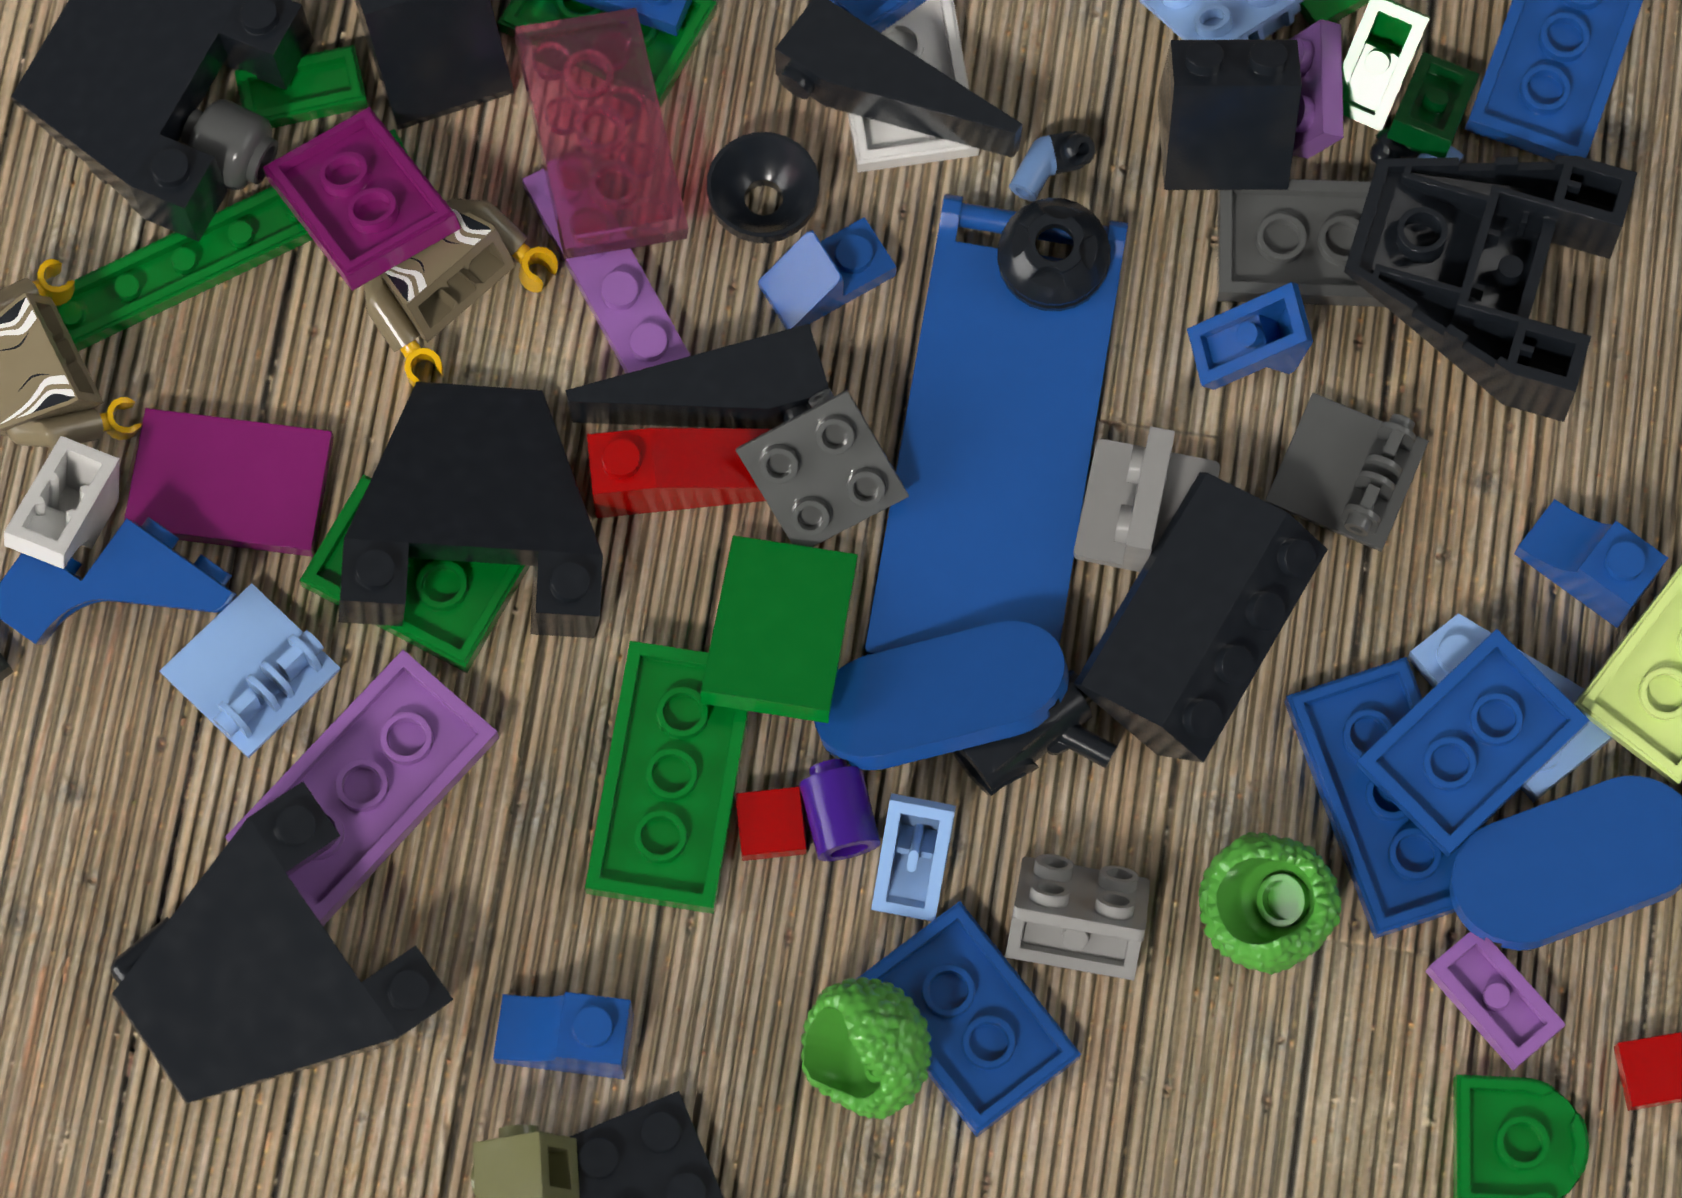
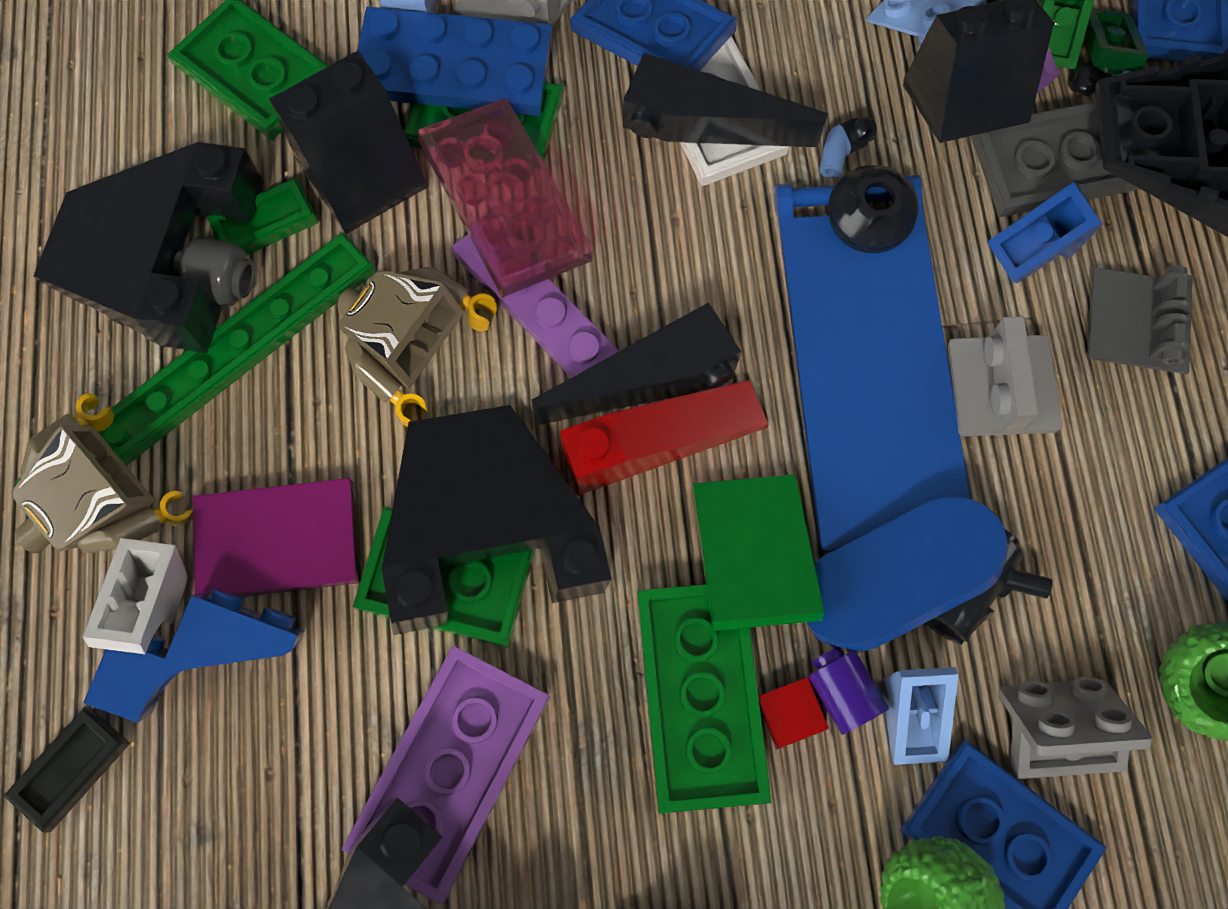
camera: 15 degrees left, 0 degrees up
light blue hinge [159,583,341,758] -> none
magenta tile [263,107,461,291] -> none
black piece [707,132,819,243] -> none
dark grey hinge [736,389,909,547] -> none
blue slope [758,217,897,330] -> none
black slope [1074,472,1328,763] -> none

